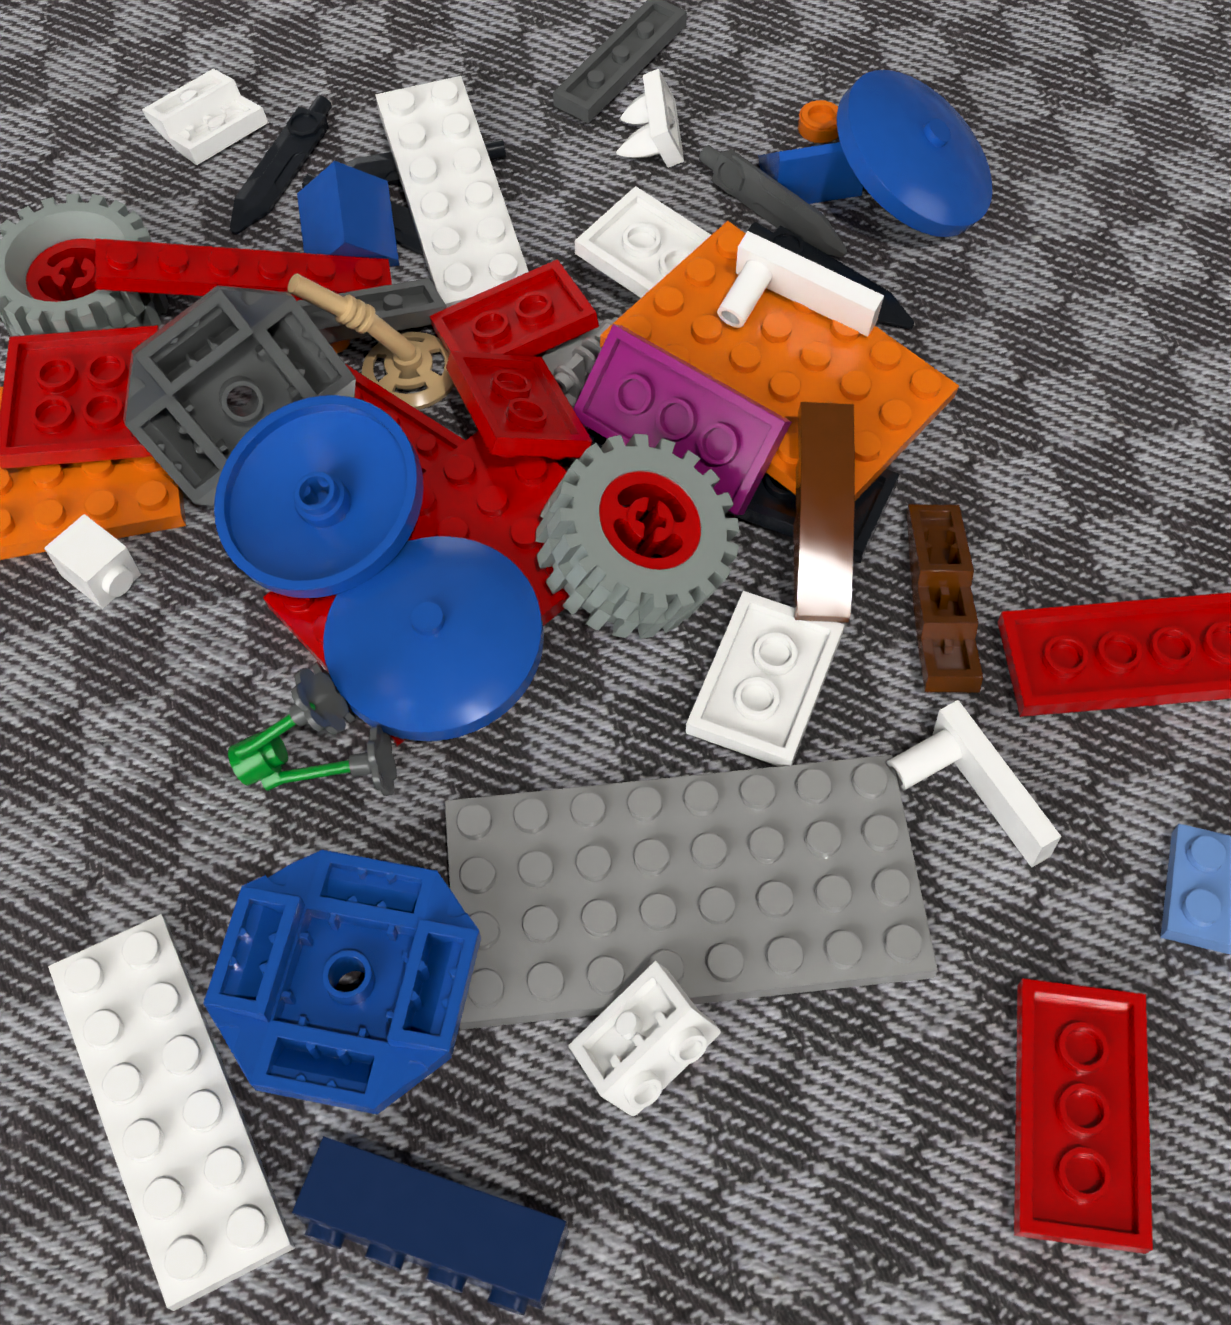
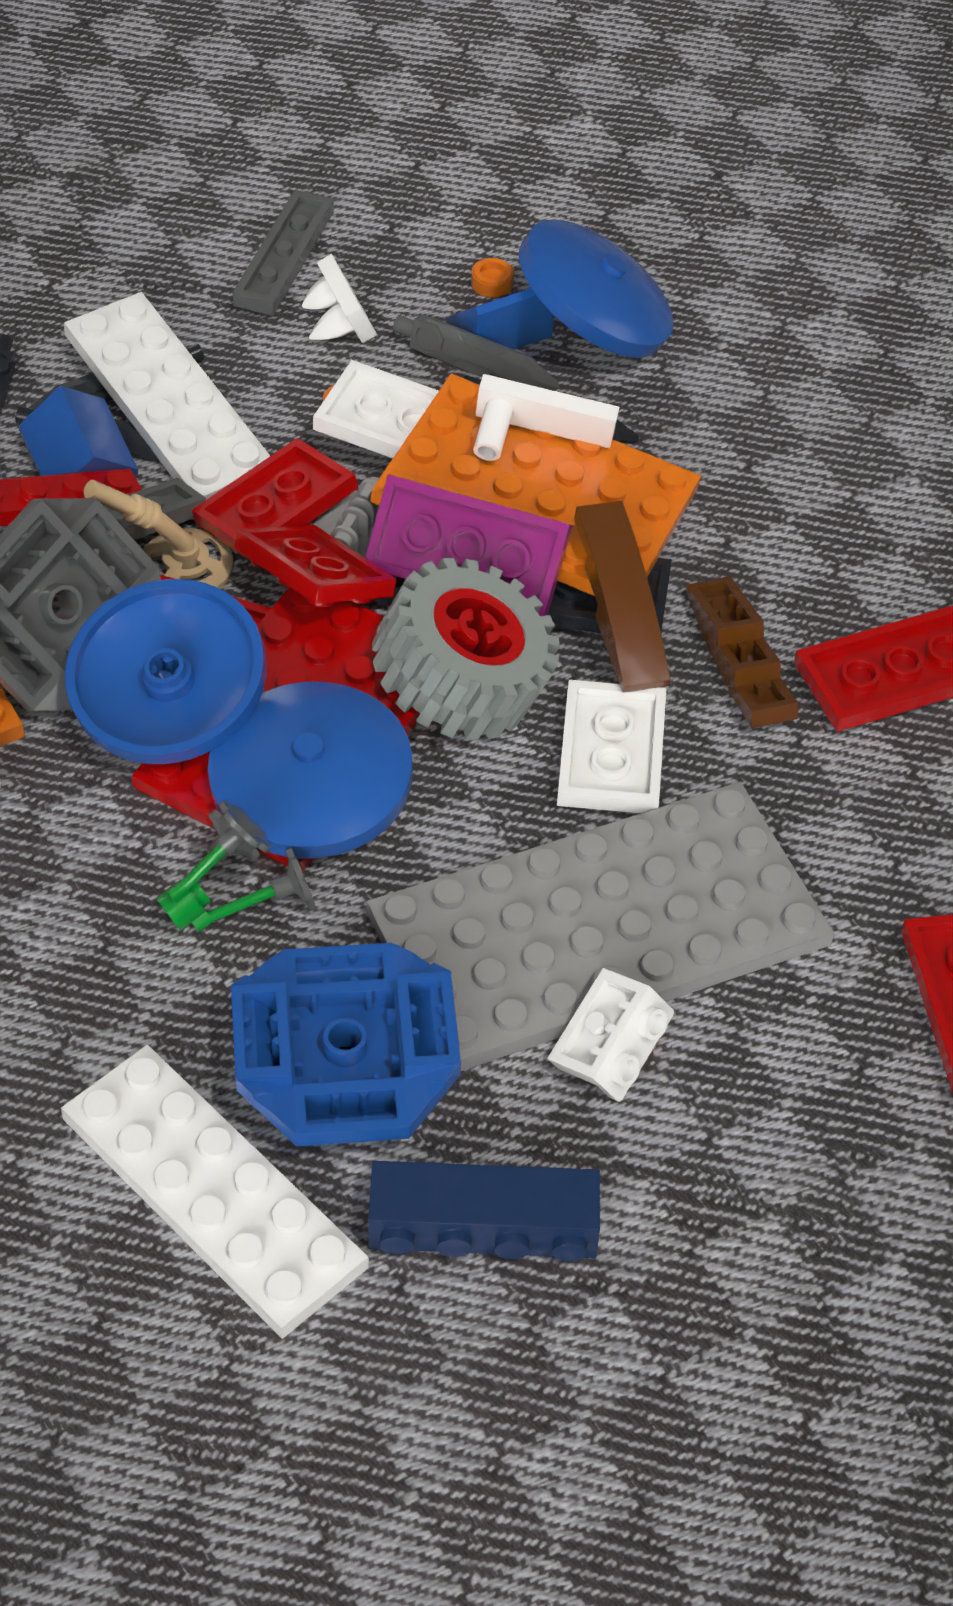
camera: 20 degrees left, 10 degrees down
white piece [886,700,1061,868] -> none

